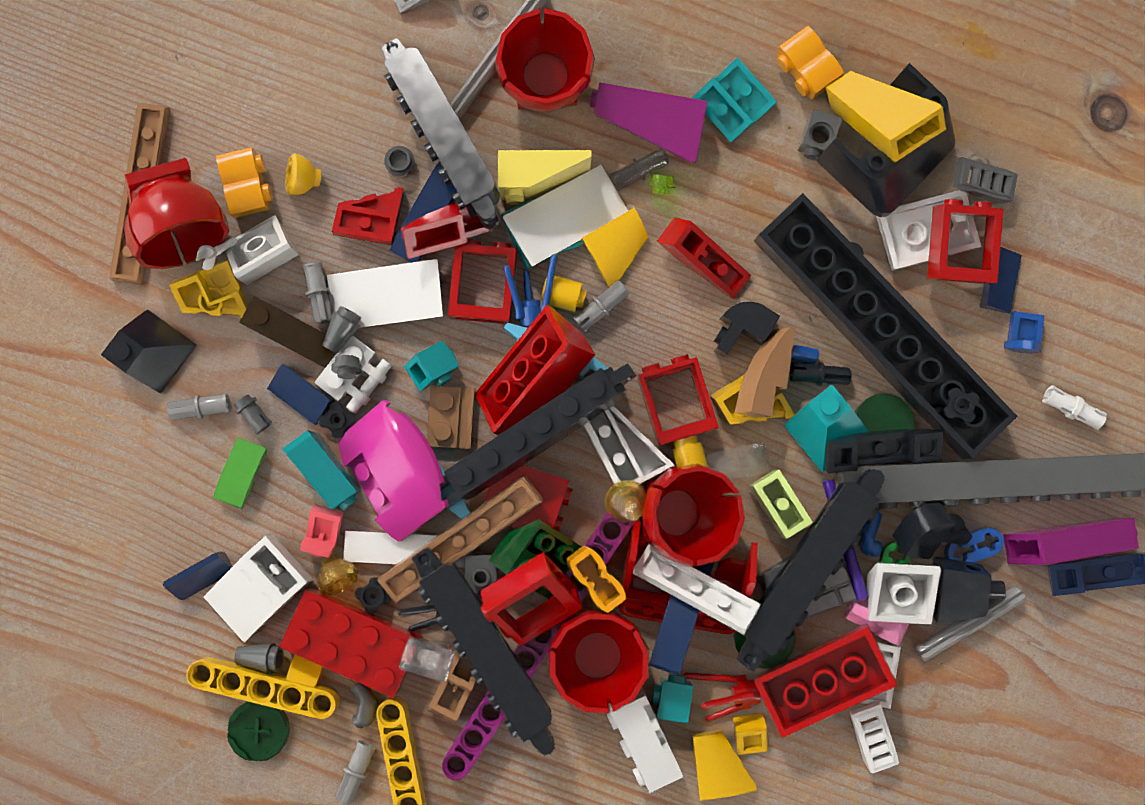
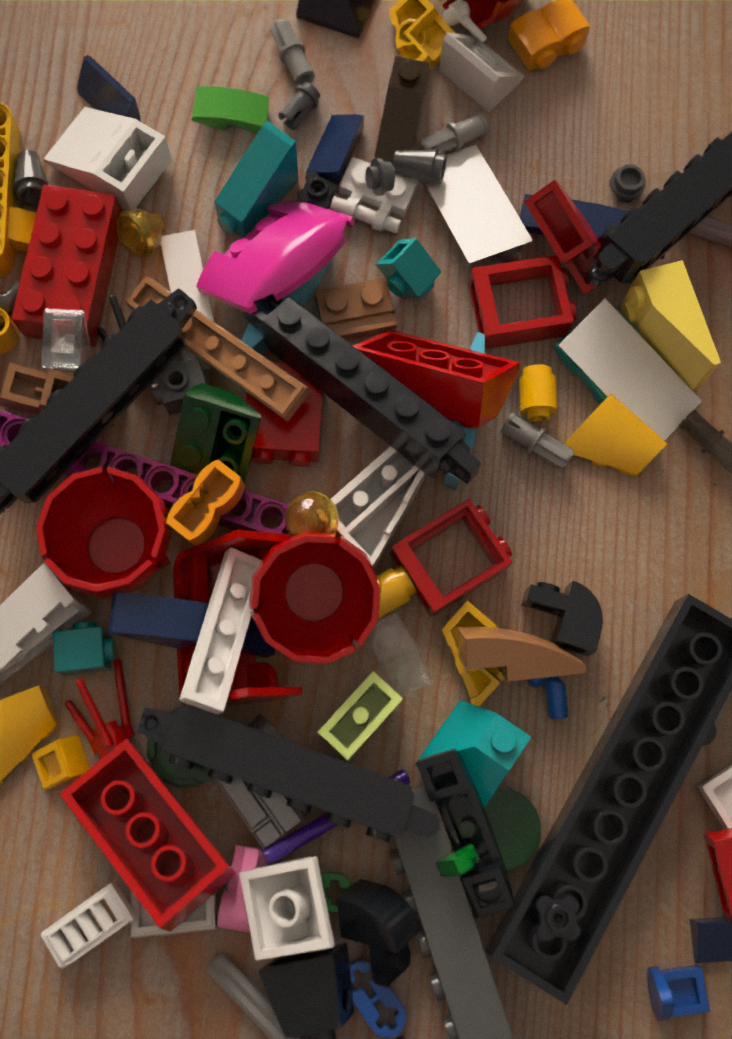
camera: 75 degrees right, 10 degrees down
yellow brick [285,153,321,196] -> none
coral bracket [300,505,343,558] -> none
red wing [332,187,404,246] -> none
black plate [355,577,391,614] -> none
red window [480,552,583,646] -> none
blue plant [504,254,557,326] -> none
clear neon green plate [646,174,676,194] -> none
red slope [657,217,751,299] -> none
black axle [789,362,852,386] -> none
blue arm [860,512,883,557] -> none
none -> green tile [435,844,479,877]

